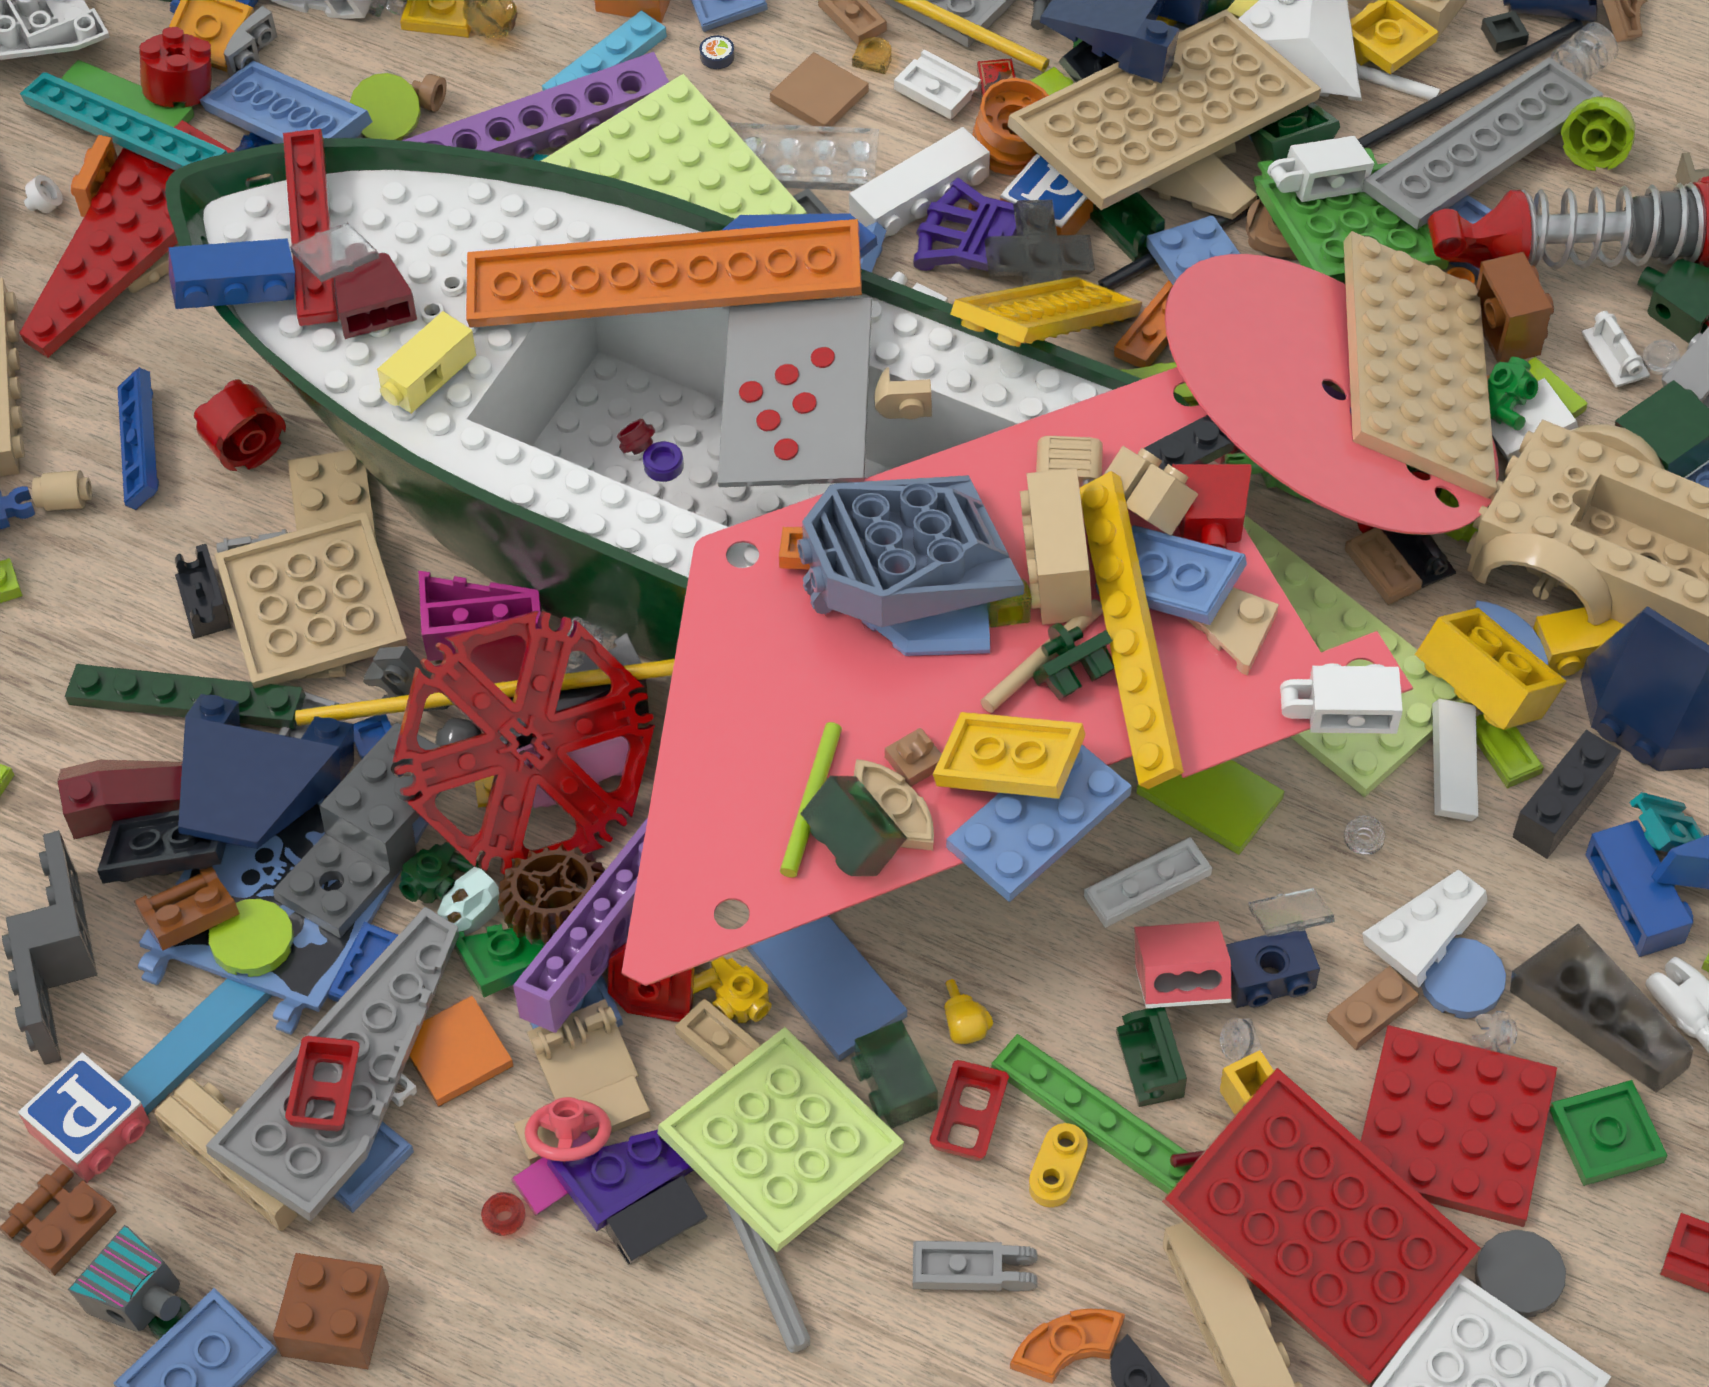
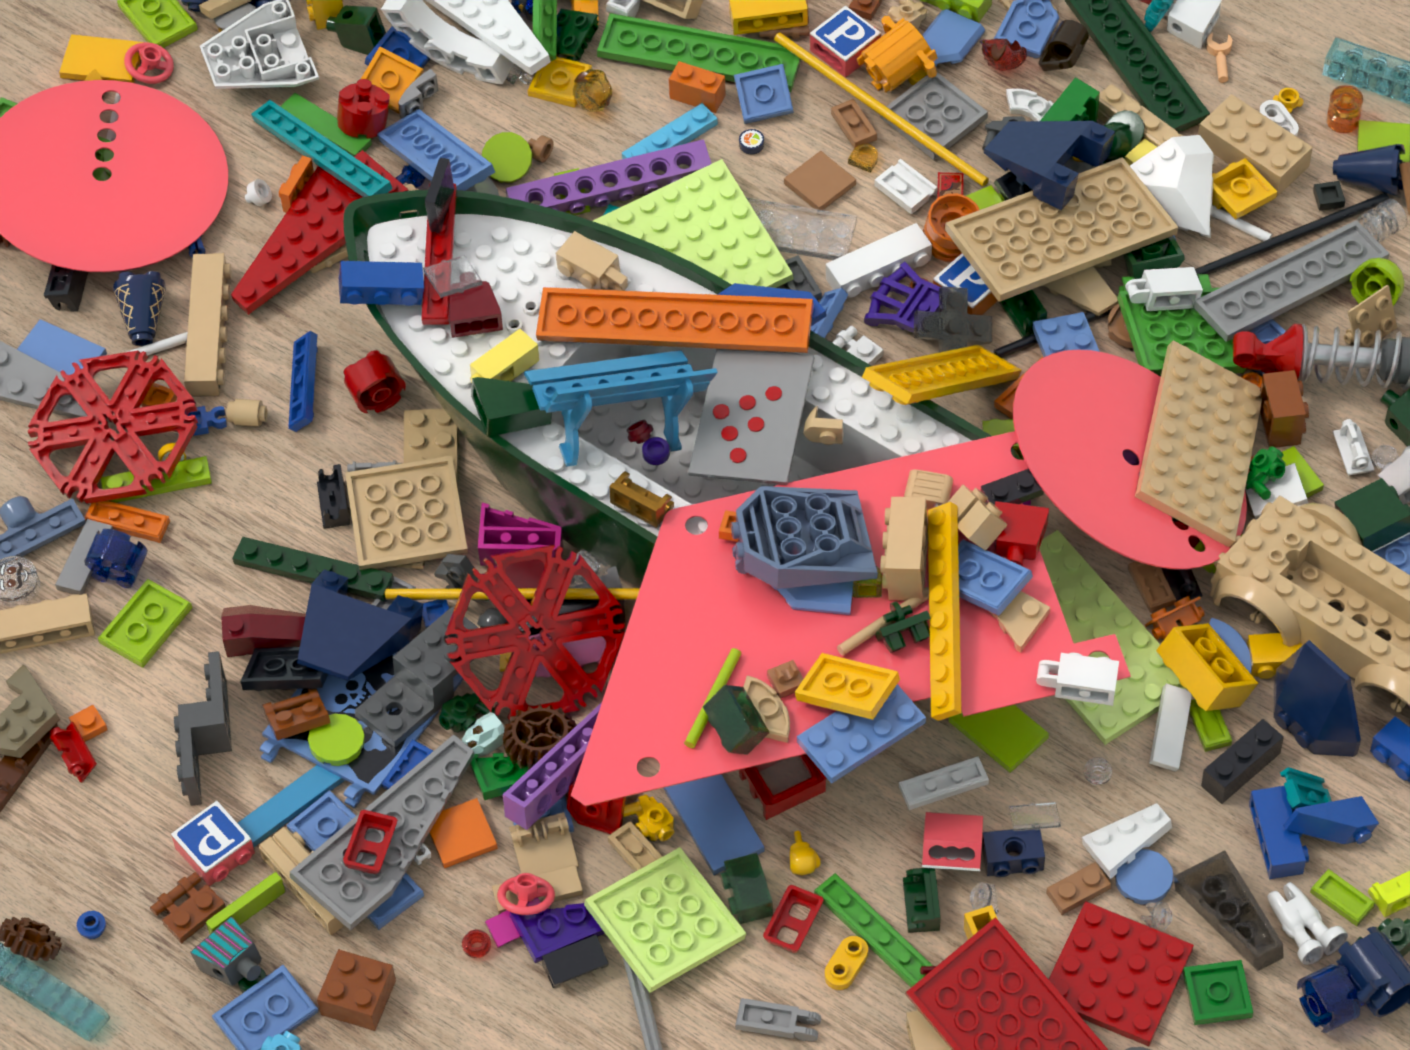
camera: 10 degrees right, 0 degrees up
none -> lime tile [206,872,285,934]
none -> medium blue tile [287,790,356,852]
none -> black tile [425,158,455,233]
none -> dark green slope [471,377,552,437]
none -> dark azure piece [524,350,718,467]
none -> tan hinge [555,231,628,291]
none -> pearl gold hinge [609,471,674,528]
none -> red window [739,754,827,820]
none -> orange hinge [1145,596,1205,640]
none -> tan hinge [1343,285,1397,347]

